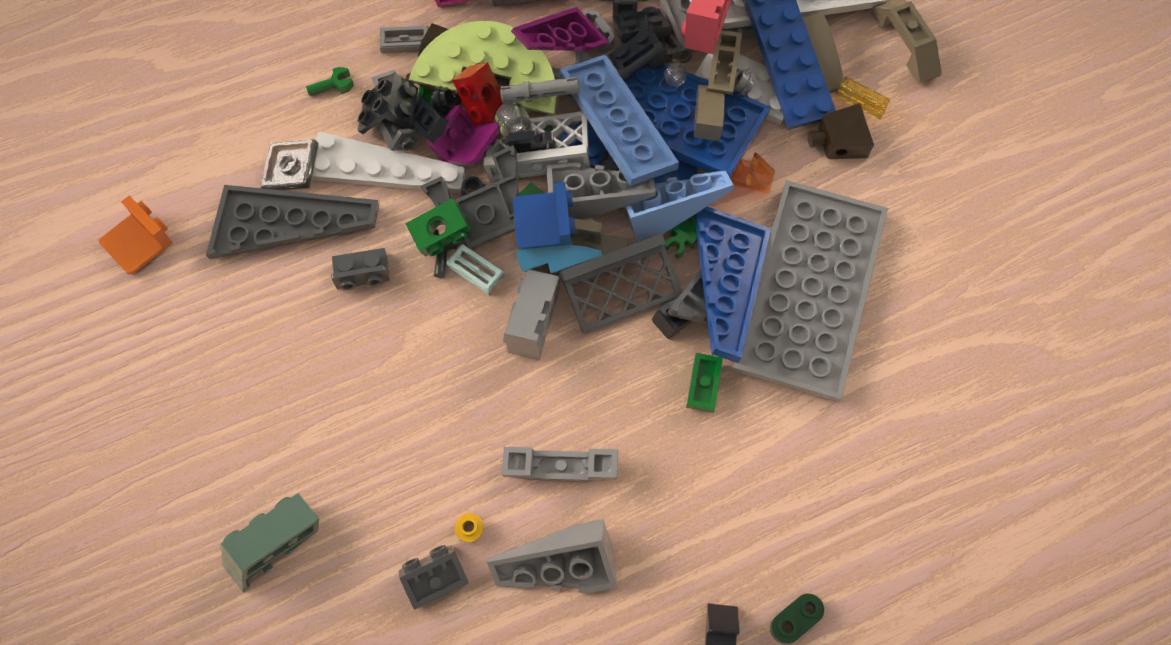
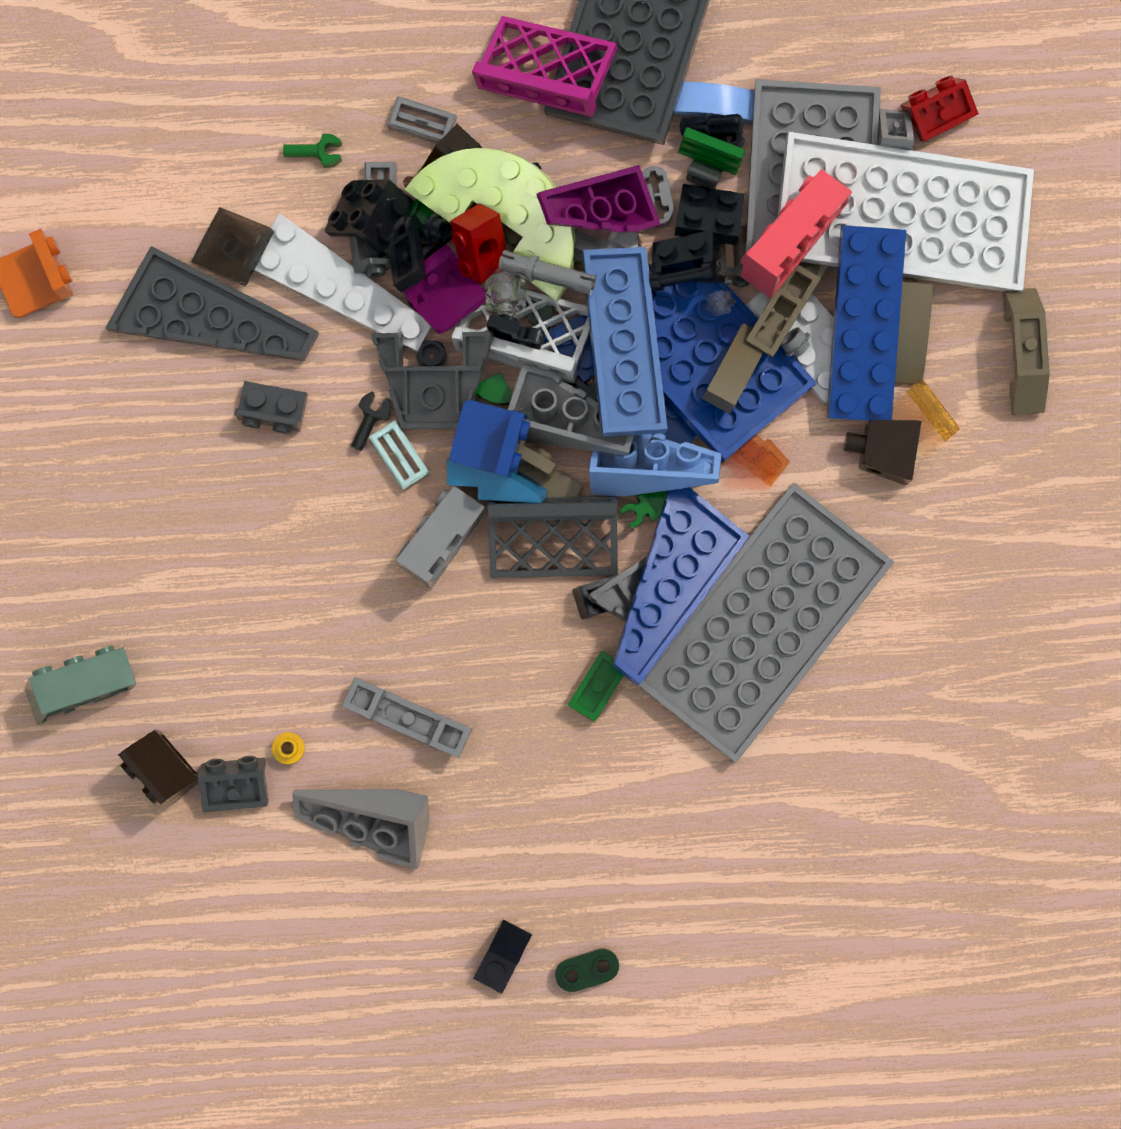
camera: 20 degrees right, 15 degrees up
green brick [405,198,472,257] -> none
none -> dark brown slope [118,730,198,805]

